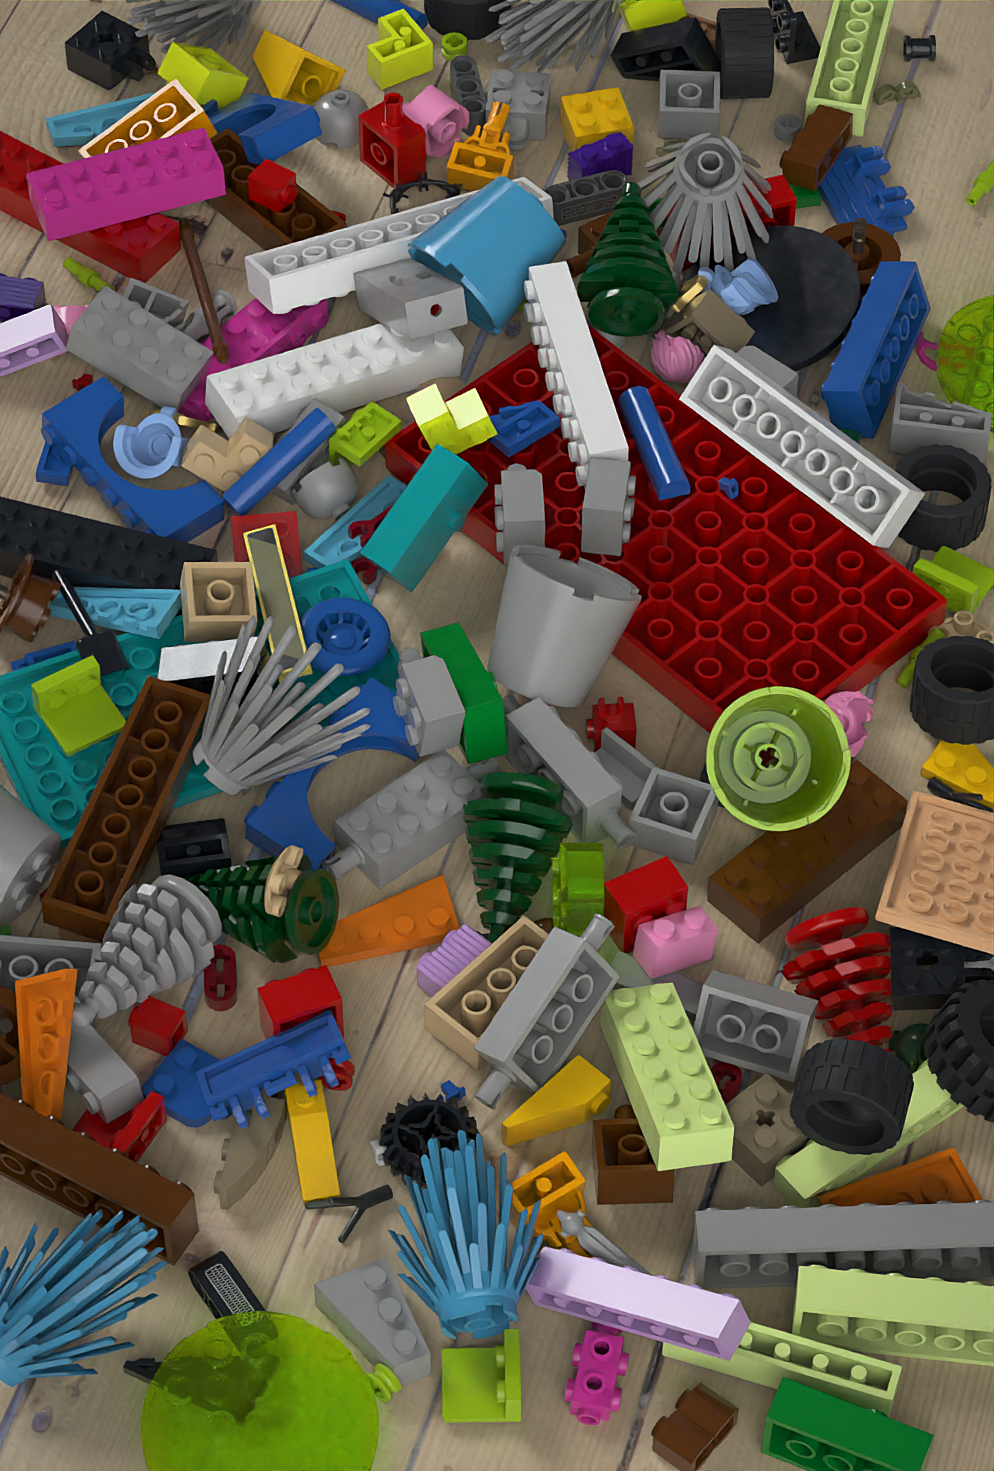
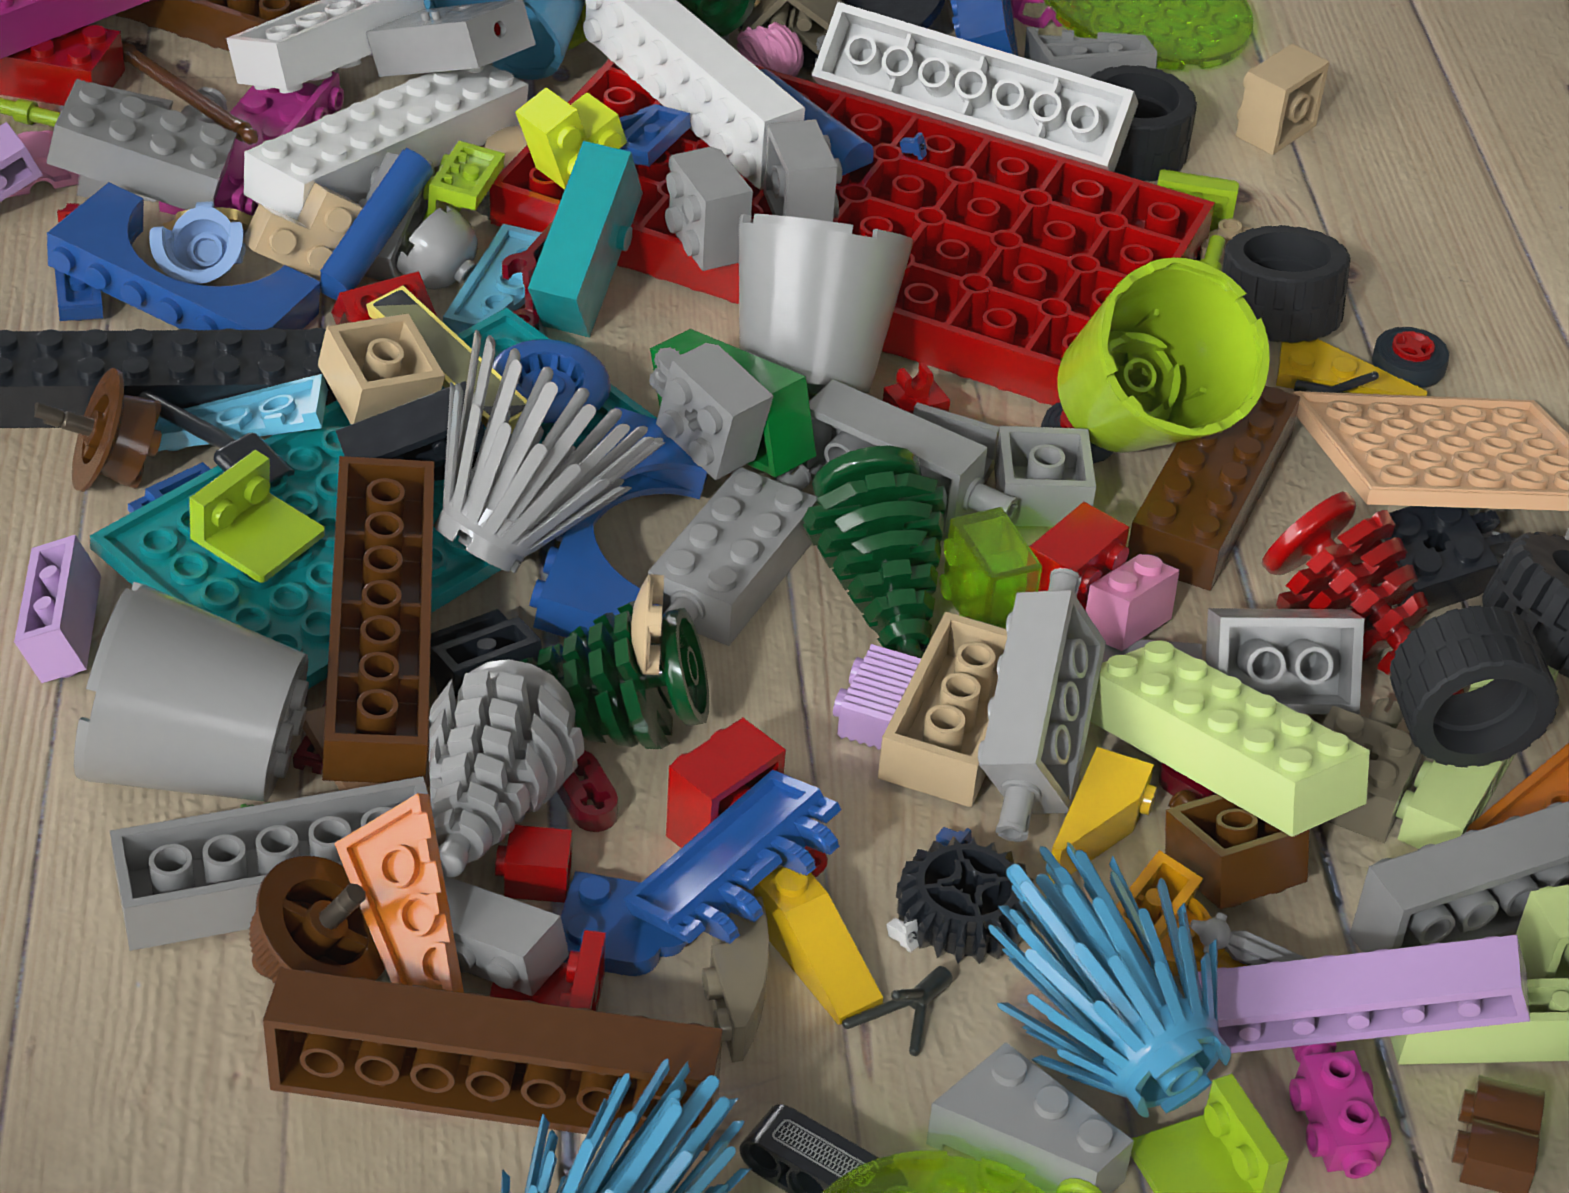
camera: 25 degrees left, 10 degrees down
orange wing [317,874,460,967] -> none

